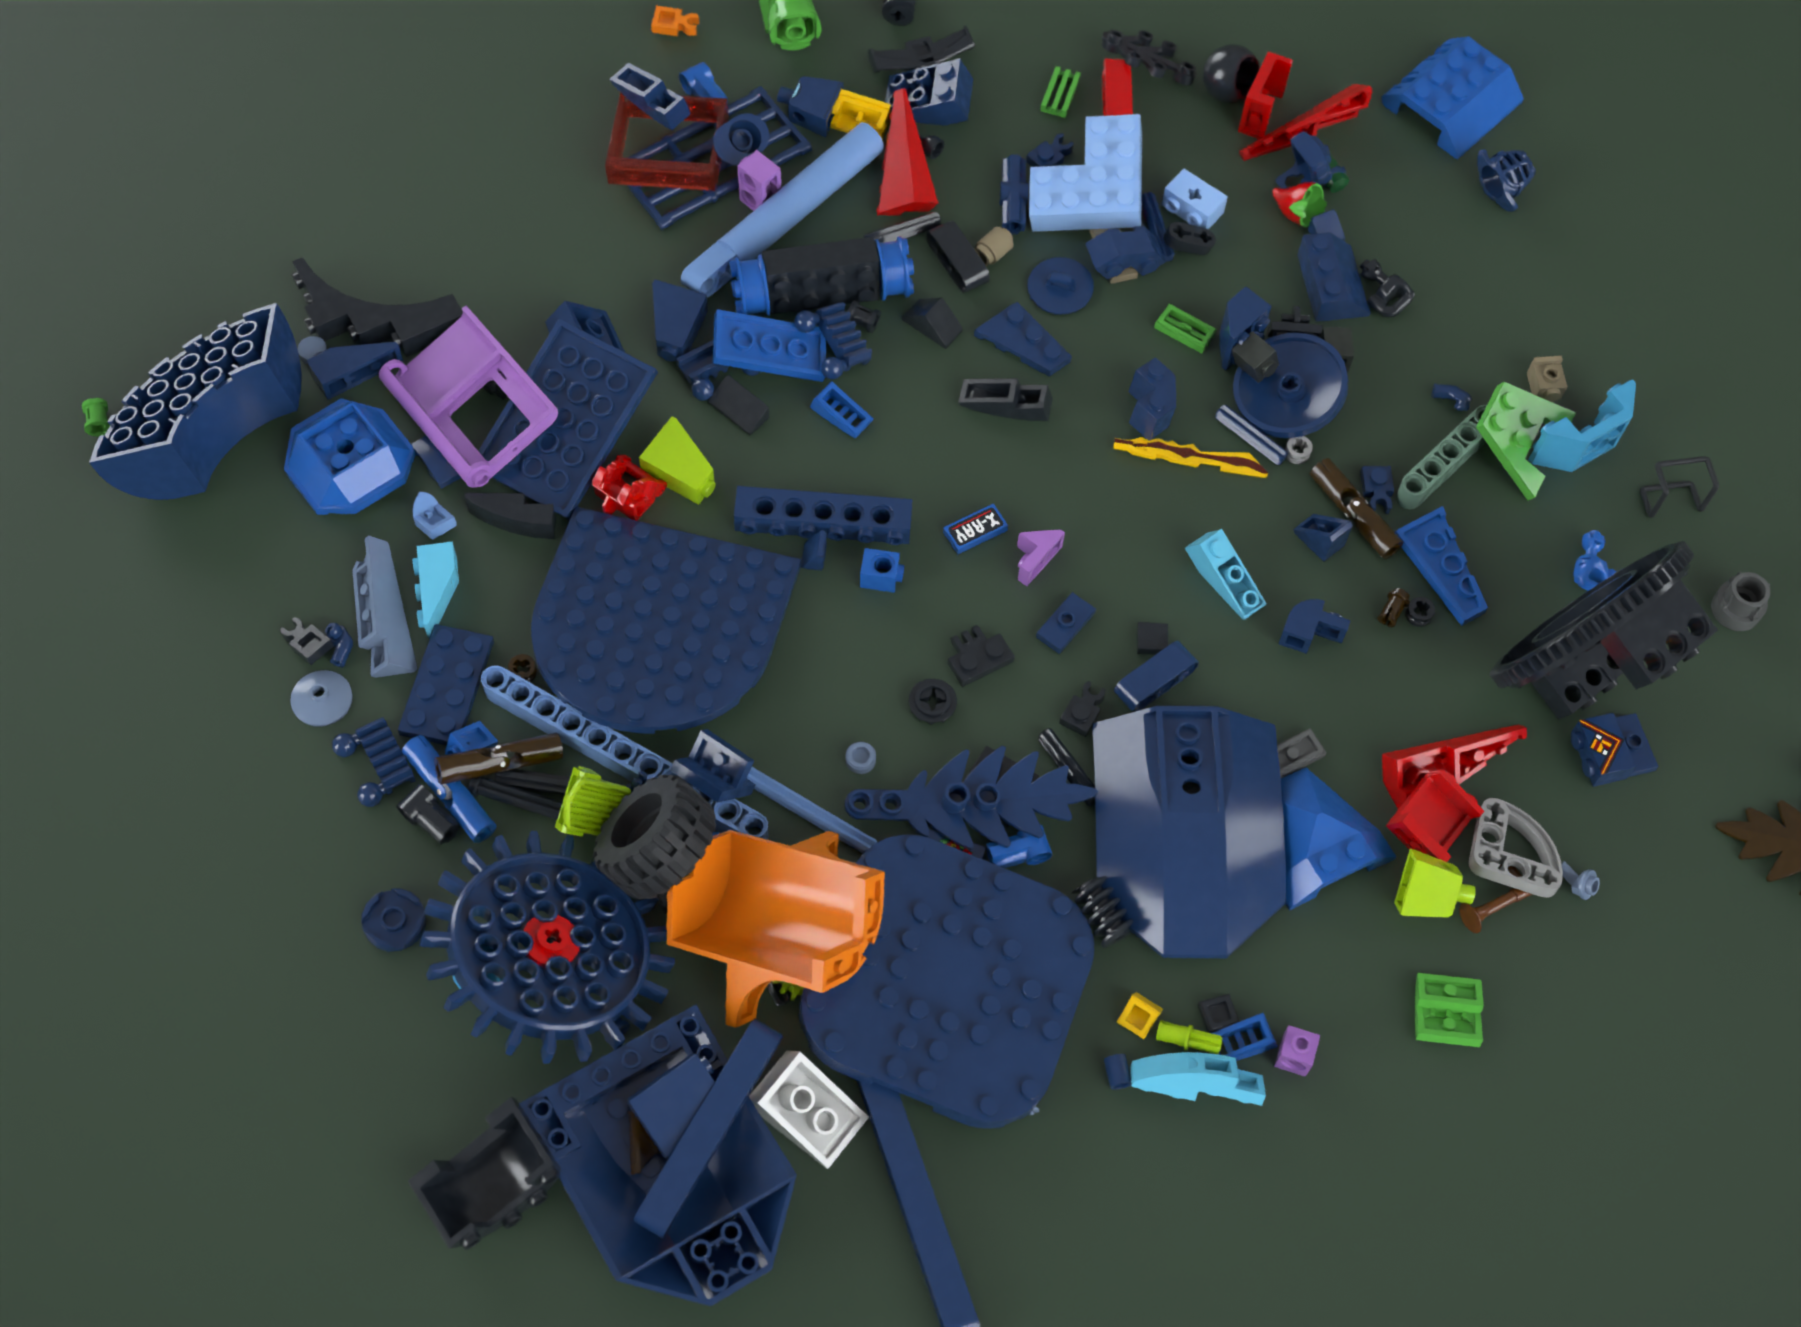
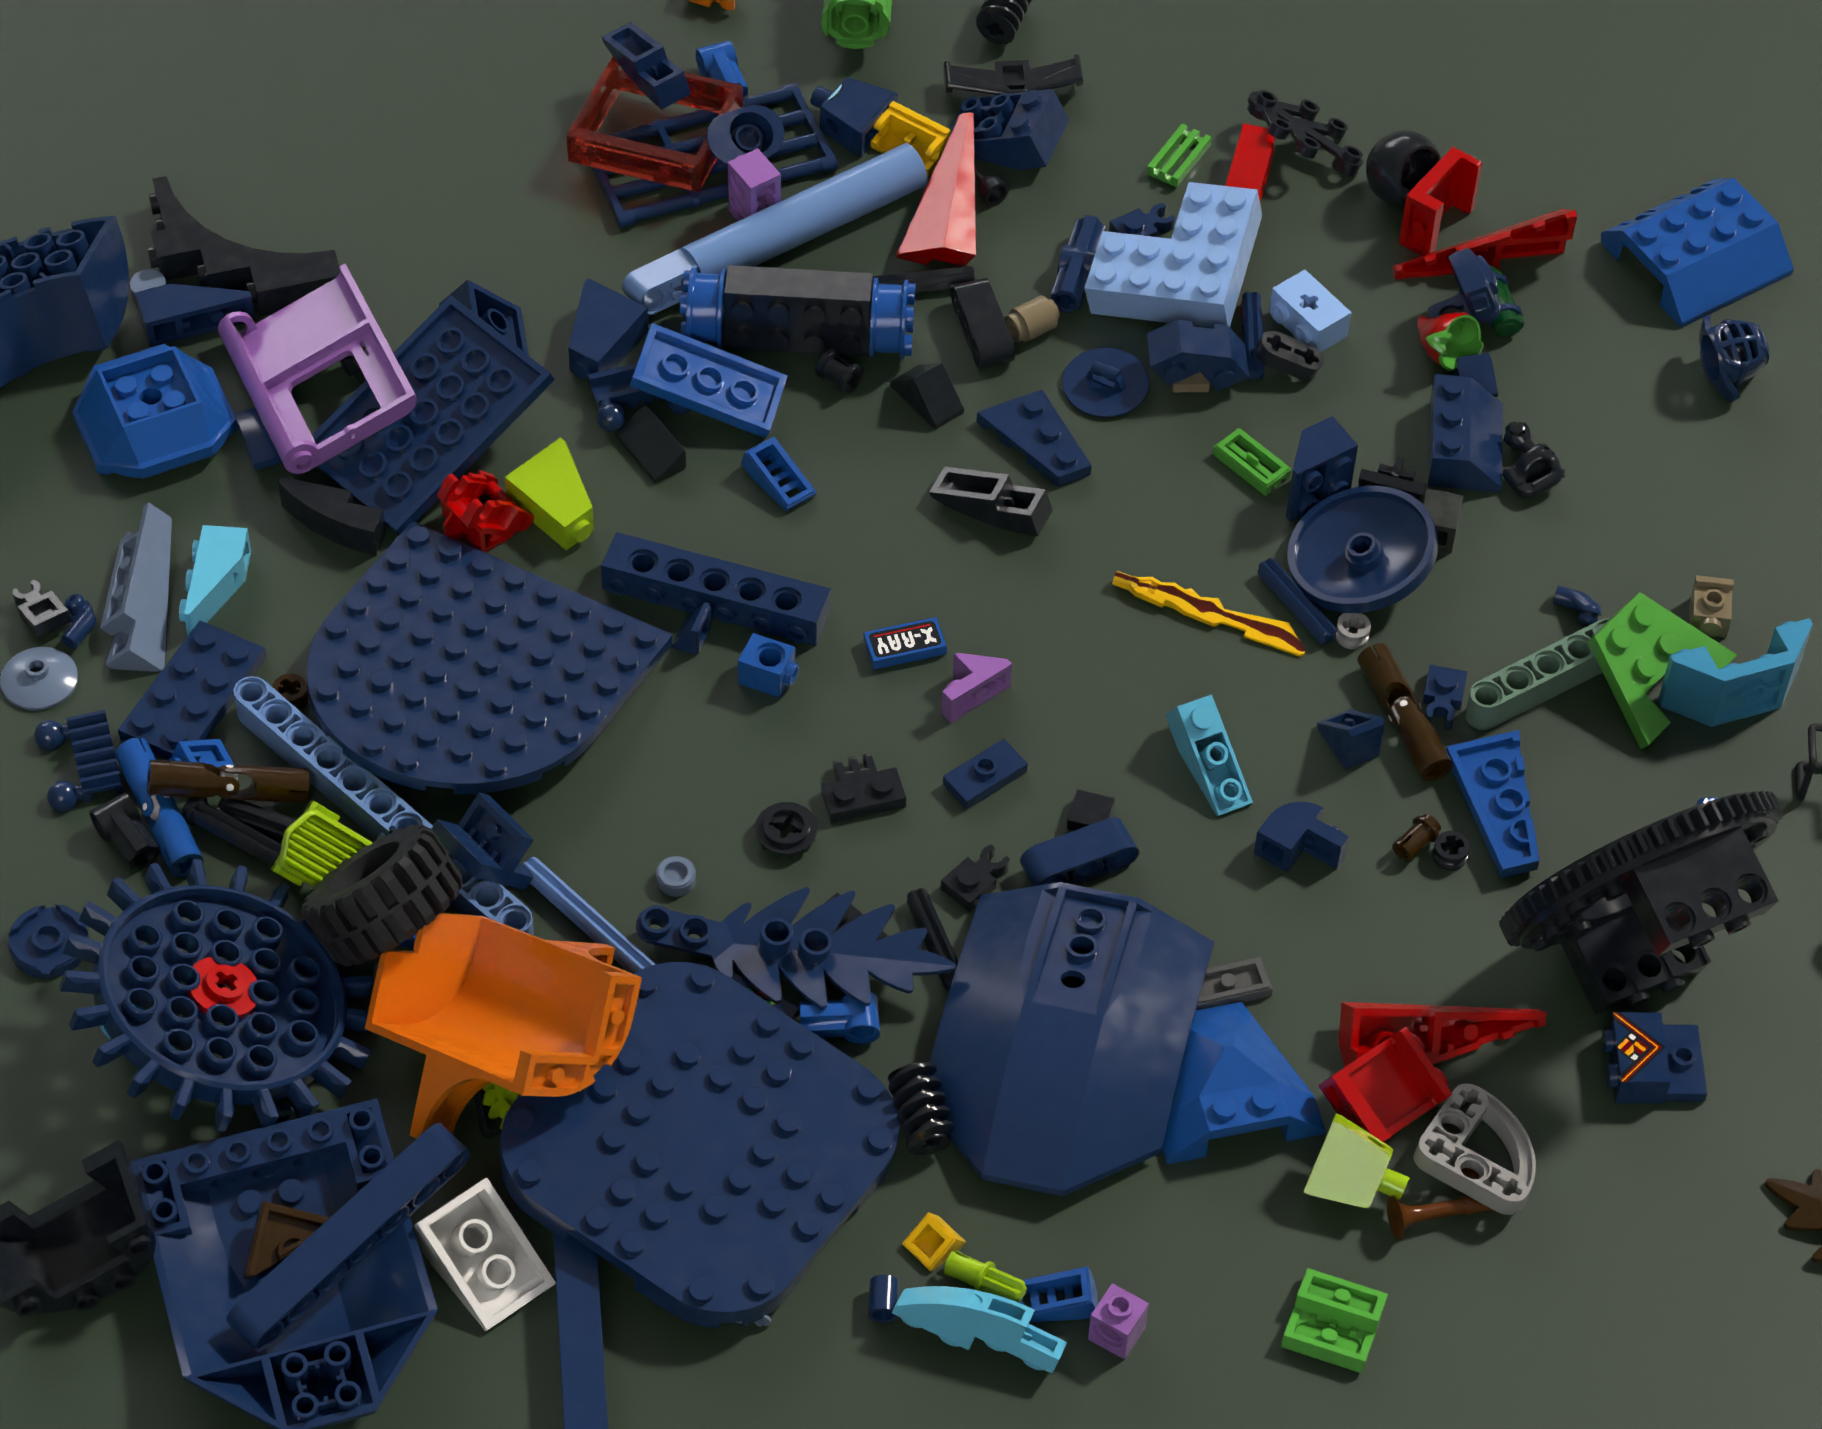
camera: 15 degrees right, 10 degrees down
medium blue plate [412,491,457,540] -> none
dark blue slope [625,1053,715,1158] -> none
dark blue gear [794,302,872,380] -> none
dark blue brick [1128,357,1176,441] -> none
black tile [1198,994,1240,1033] -> none
pearl dark grey brick [1232,331,1279,383] -> none
sand blue plate [1561,861,1600,900] -> none

